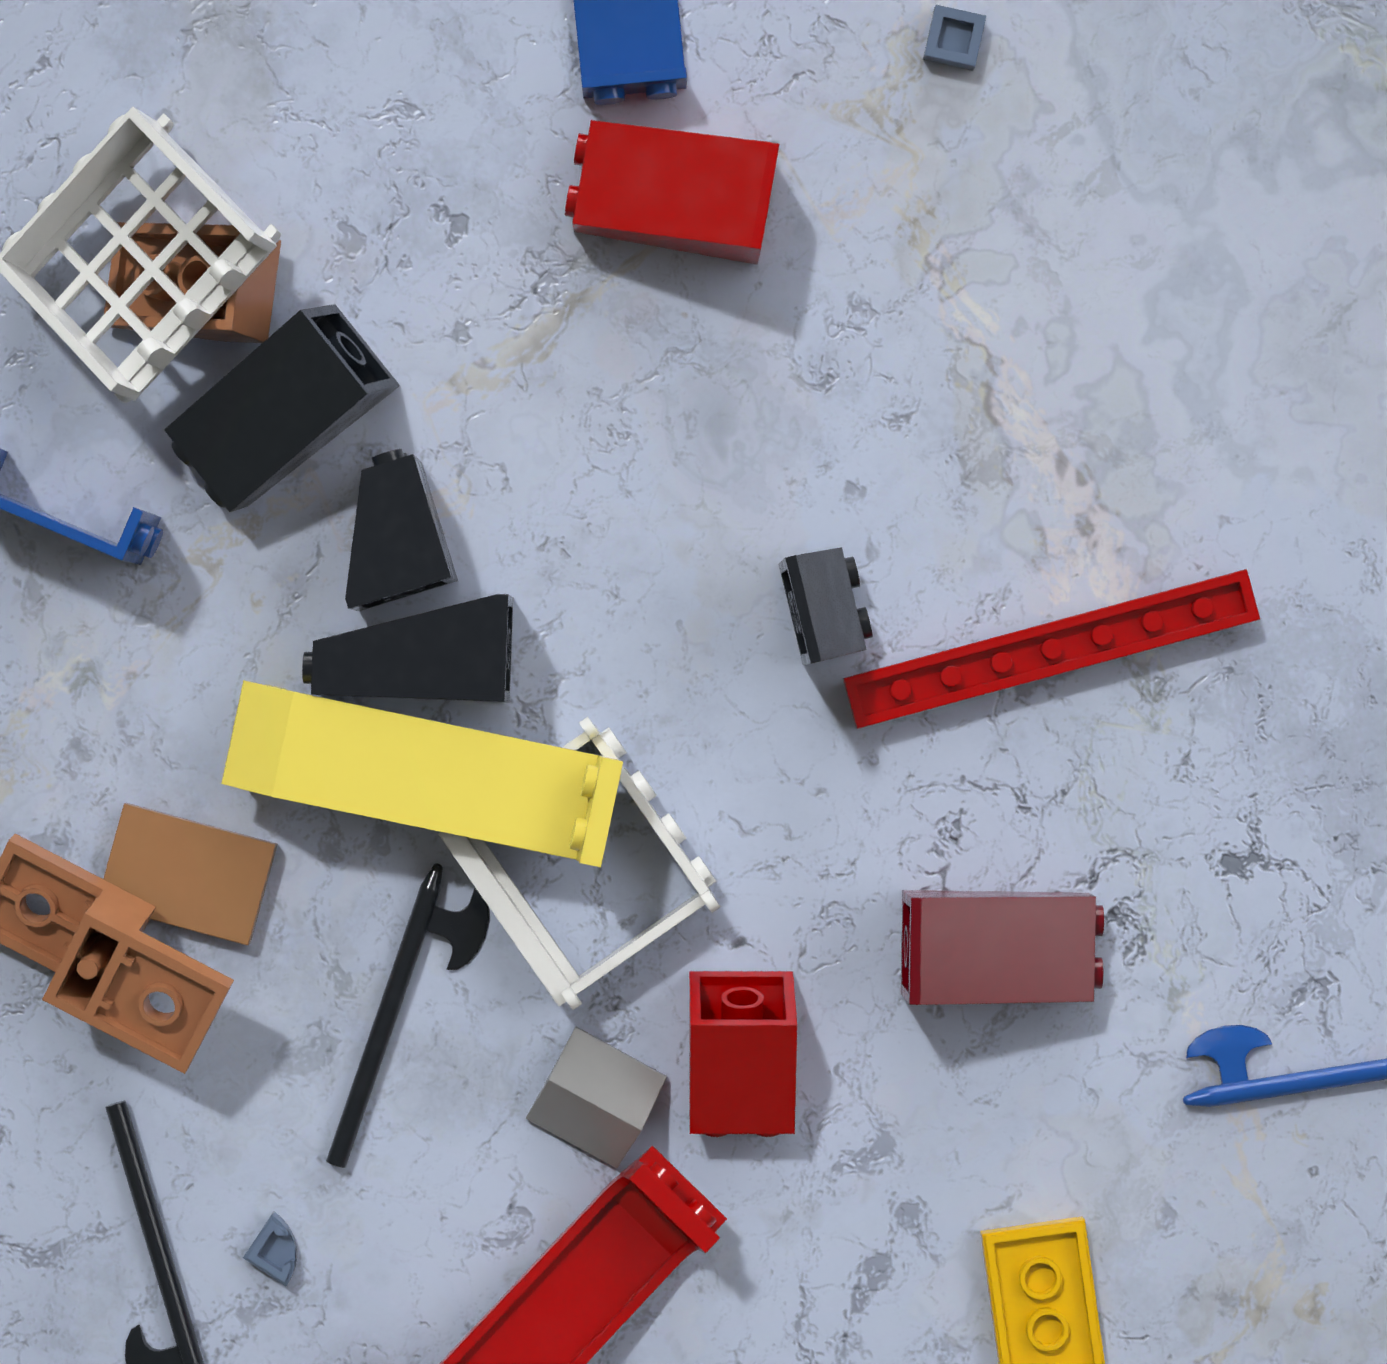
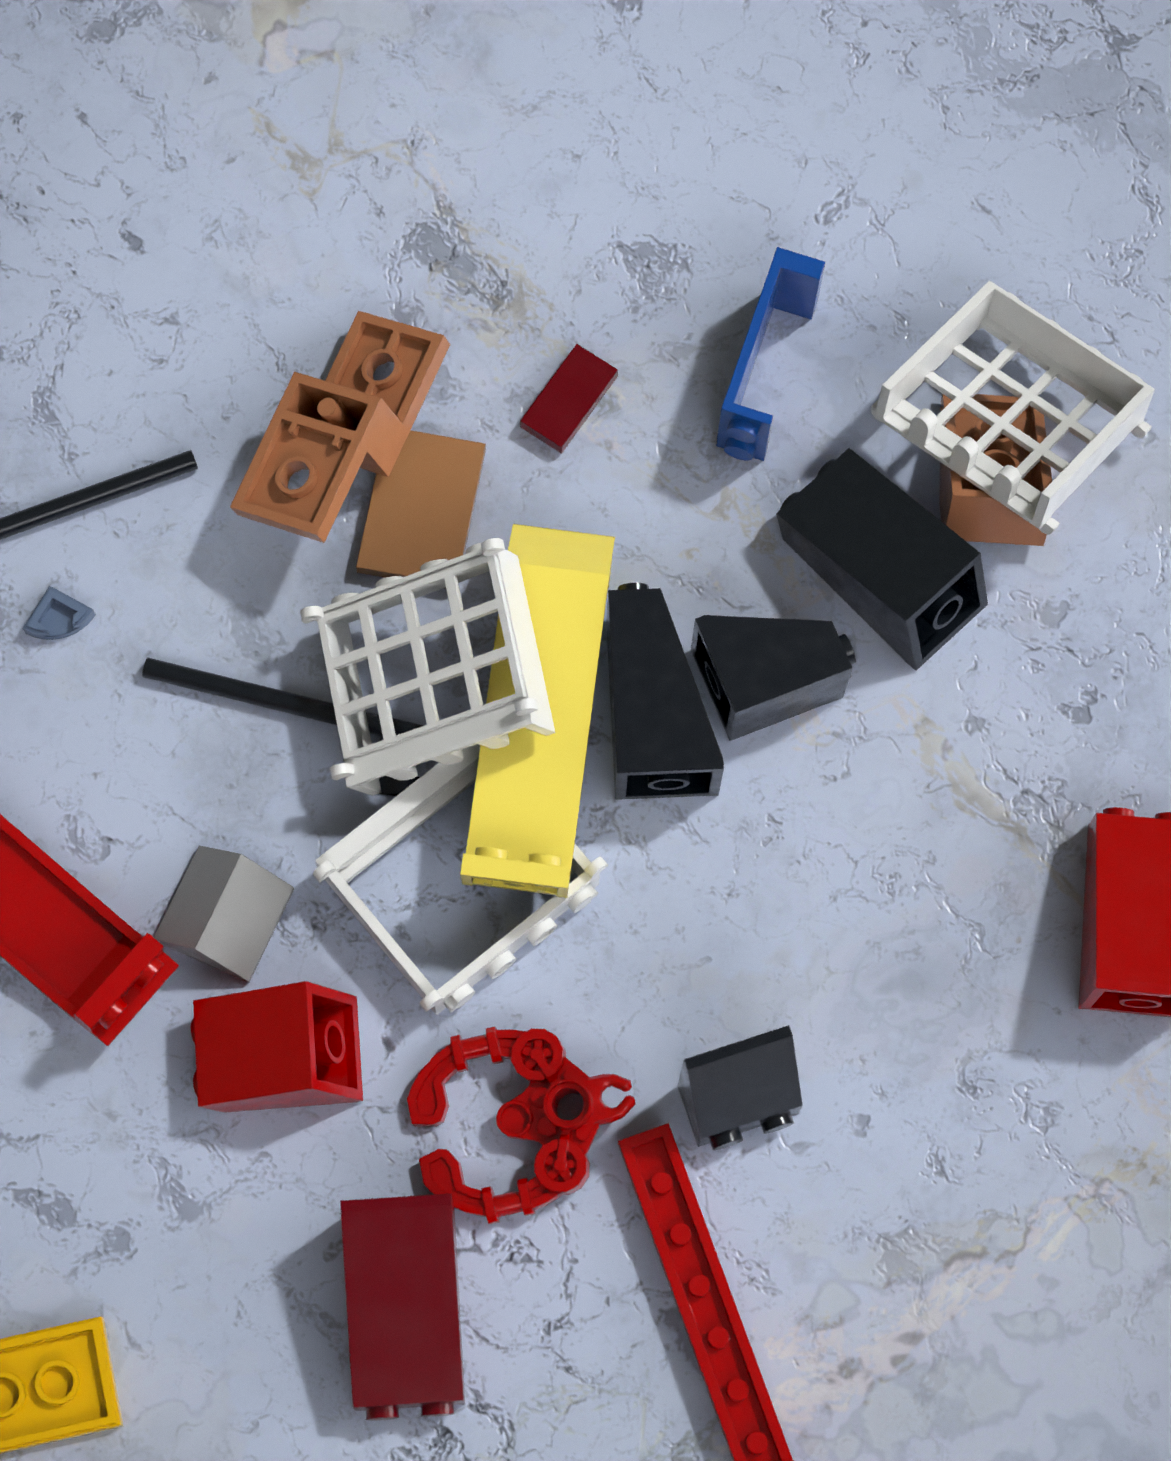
camera: 85 degrees right, 15 degrees down
none -> white window [300,538,555,796]
none -> red piece [407,1026,636,1224]
none -> dark red tile [520,344,618,454]

